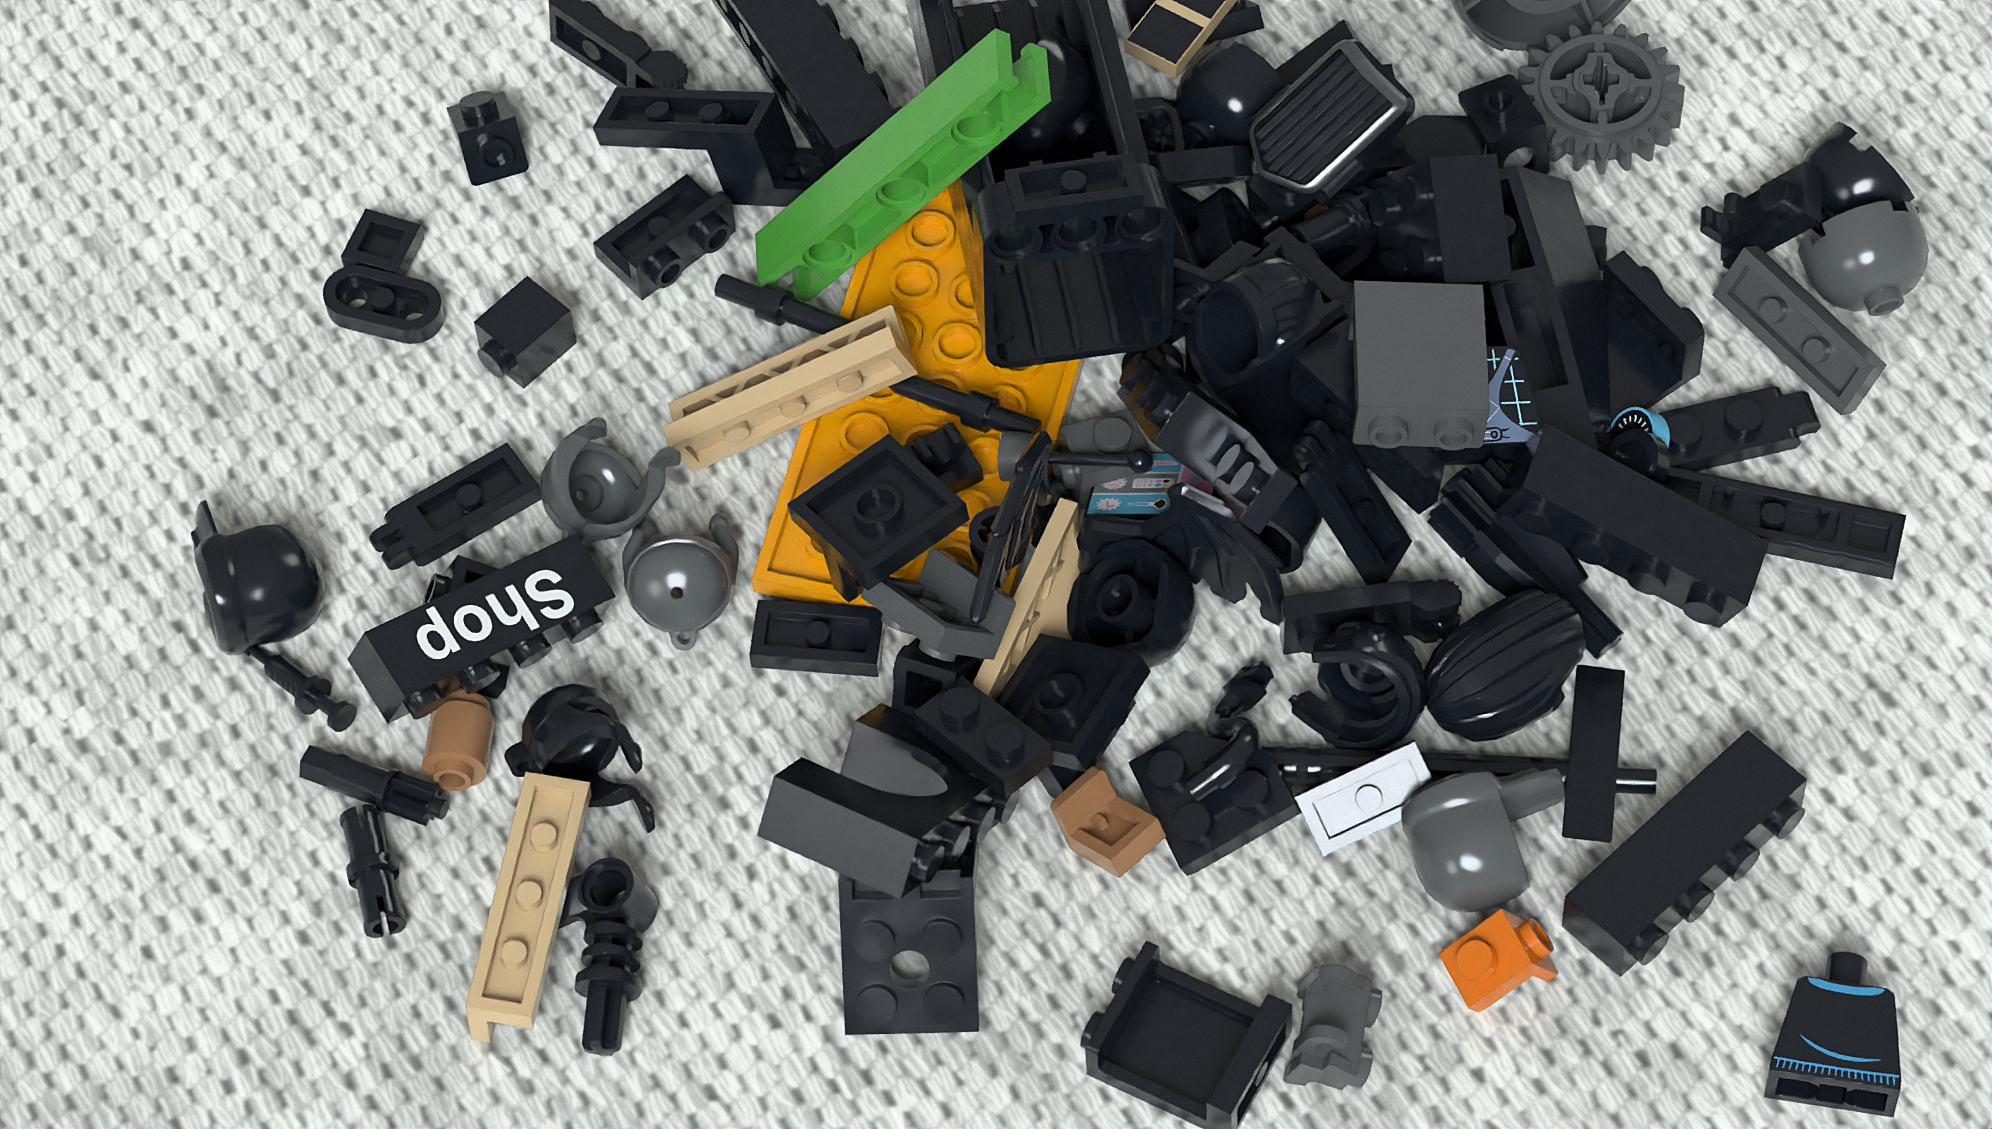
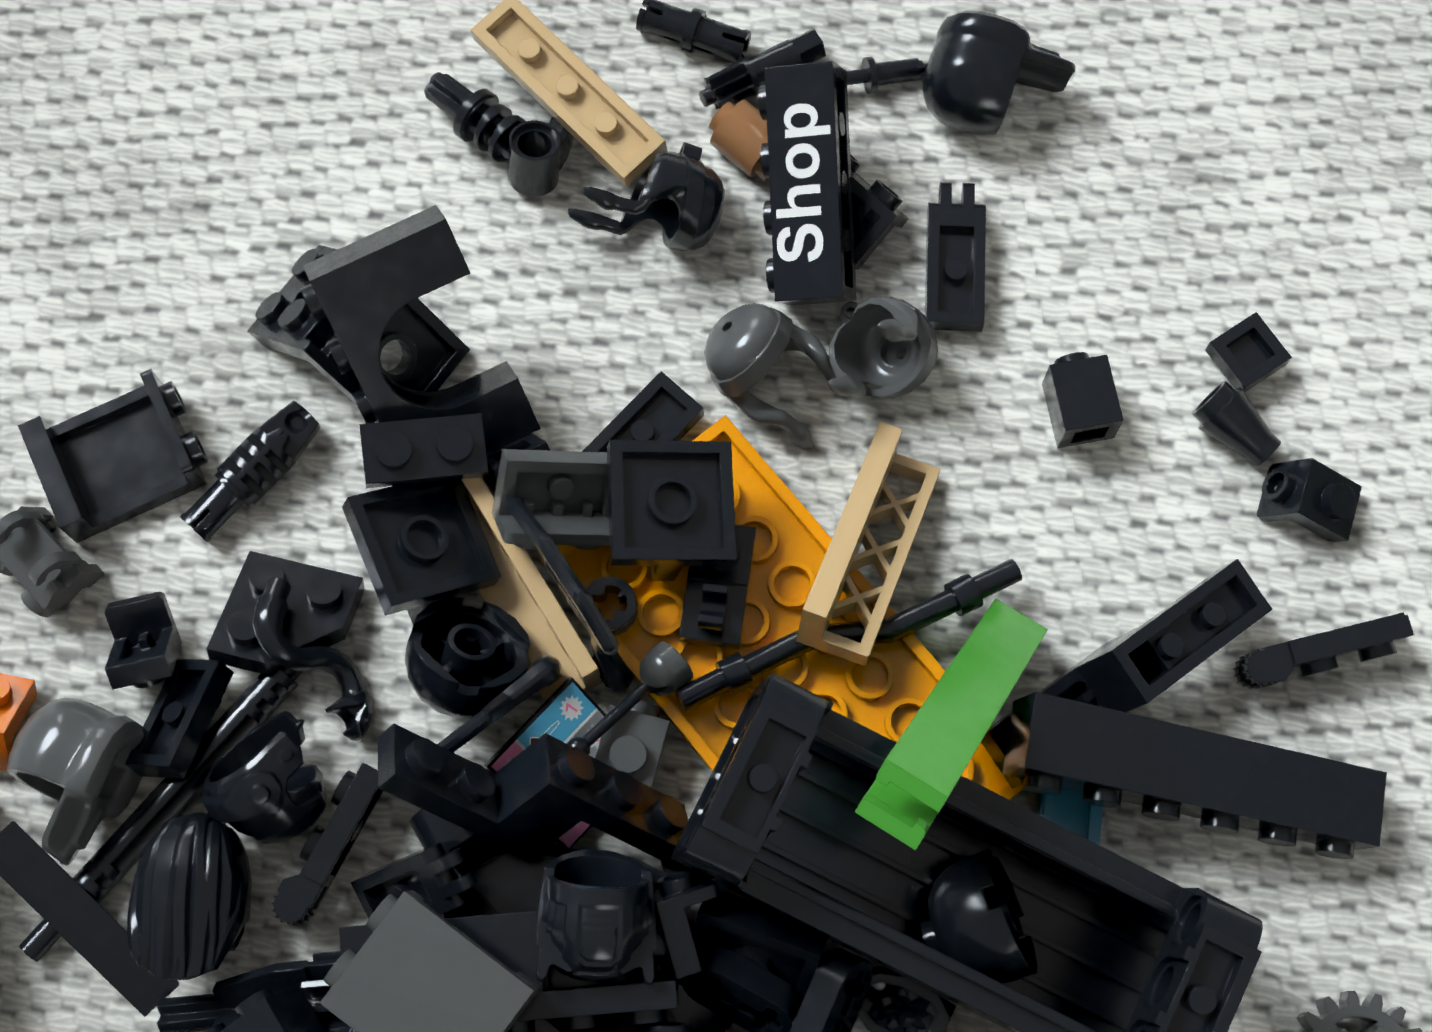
camera: 125 degrees right, 15 degrees up
black plate [323,265,445,344] -> none
black bracket [593,174,736,301] -> none
medium nougat bracket [1050,766,1166,878] -> none
none -> black bracket [104,592,182,690]
none -> black hinge [180,401,321,542]
none -> black cone [1192,381,1281,467]

